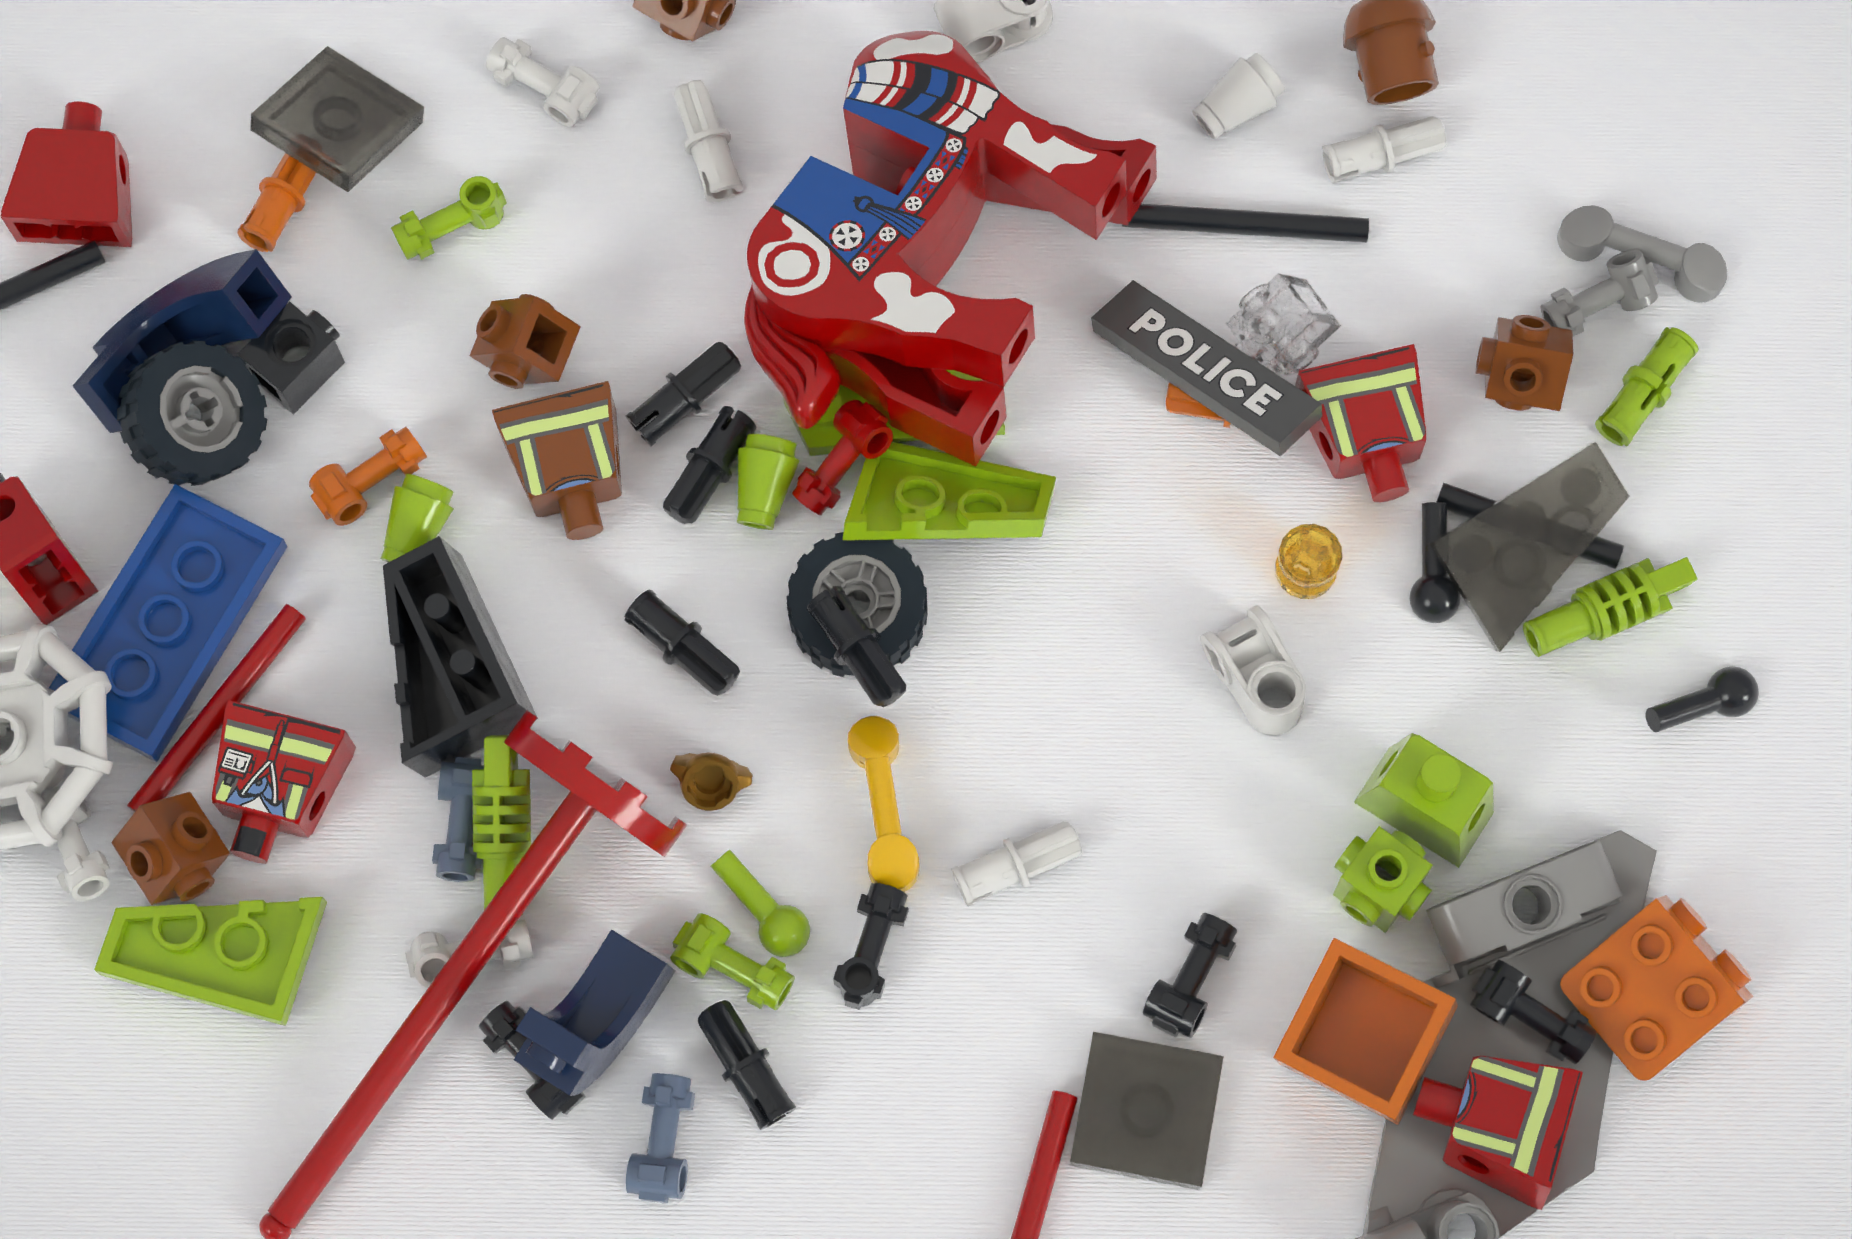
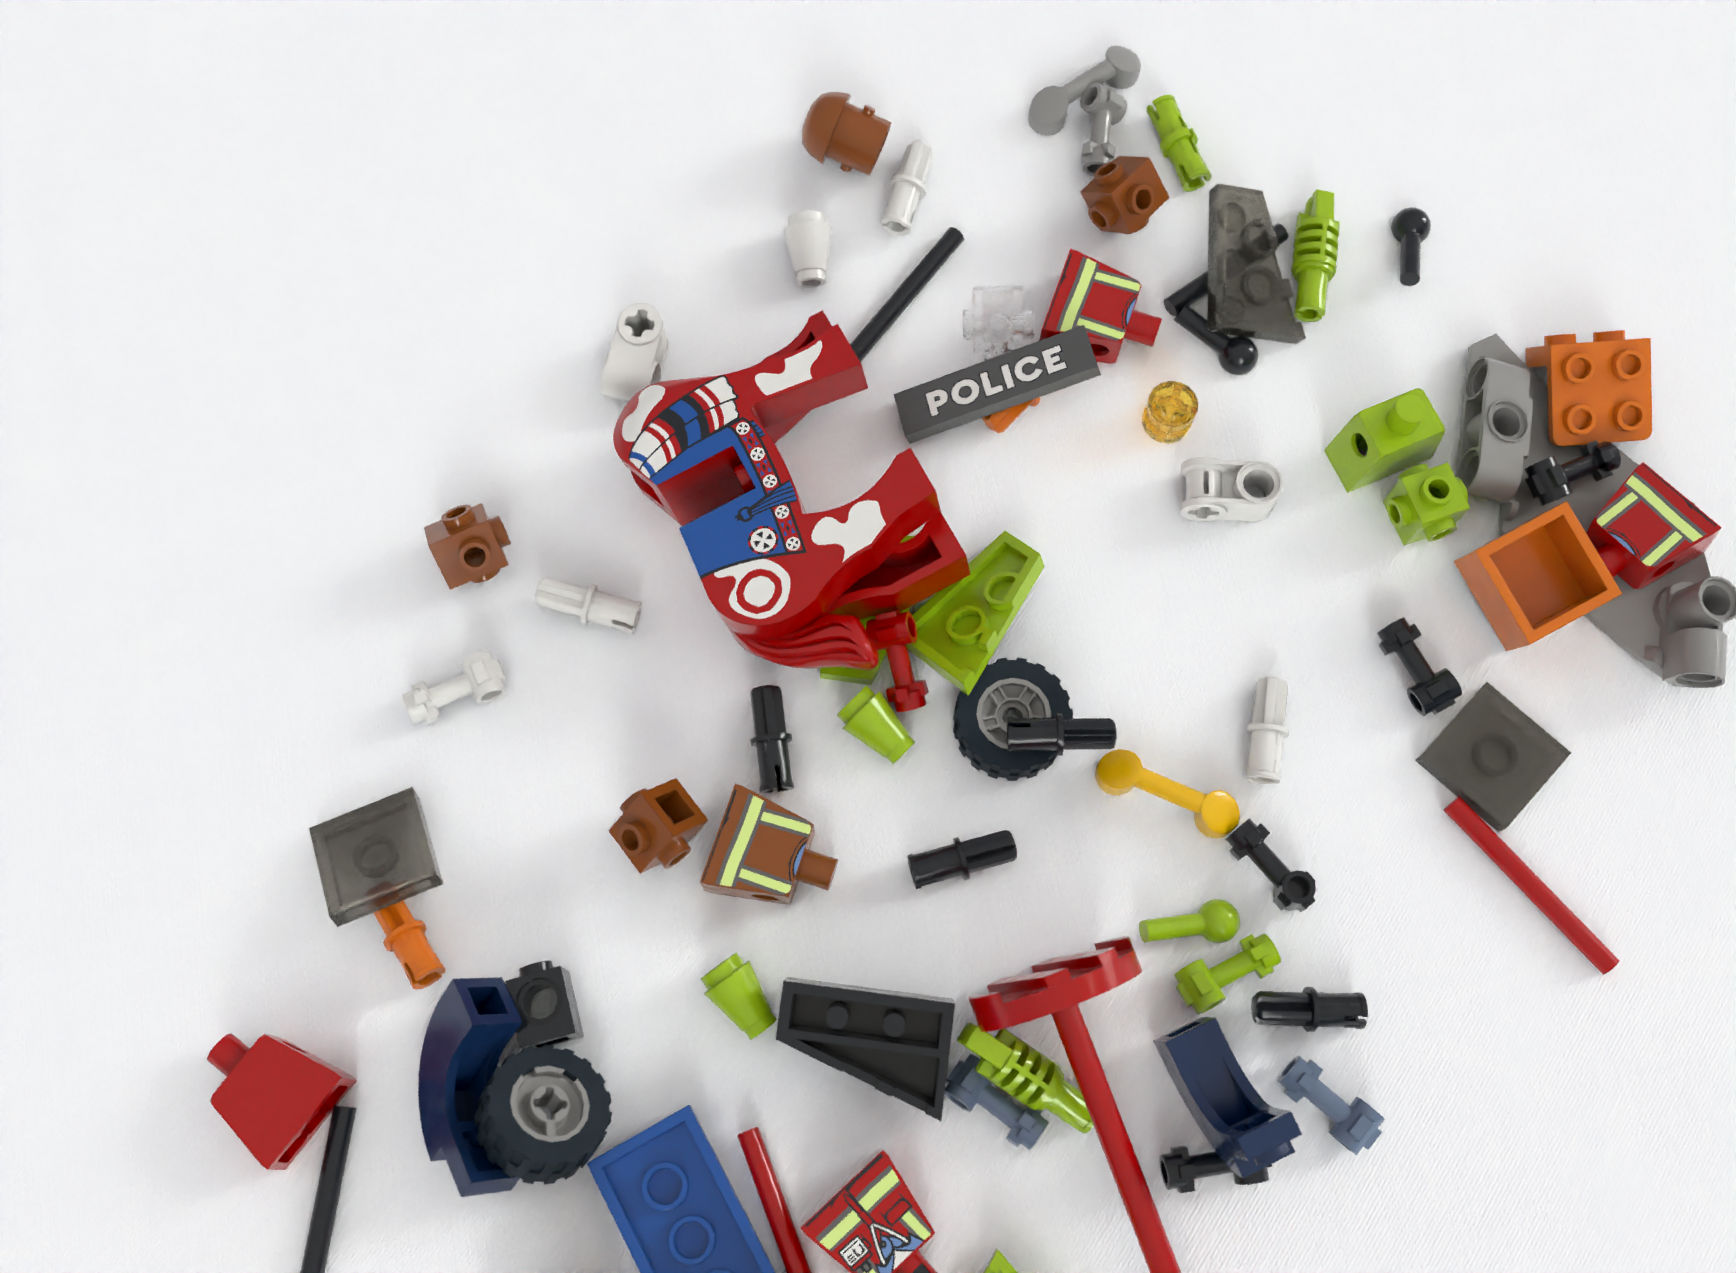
camera: 60 degrees left, 0 degrees up
orange bar [309,426,427,526] -> none
lime bar [391,176,507,260] -> none
white bar [405,919,533,988] -> none
black axle [663,406,756,525] -> none
pearl gold piece [670,752,753,811] -> none

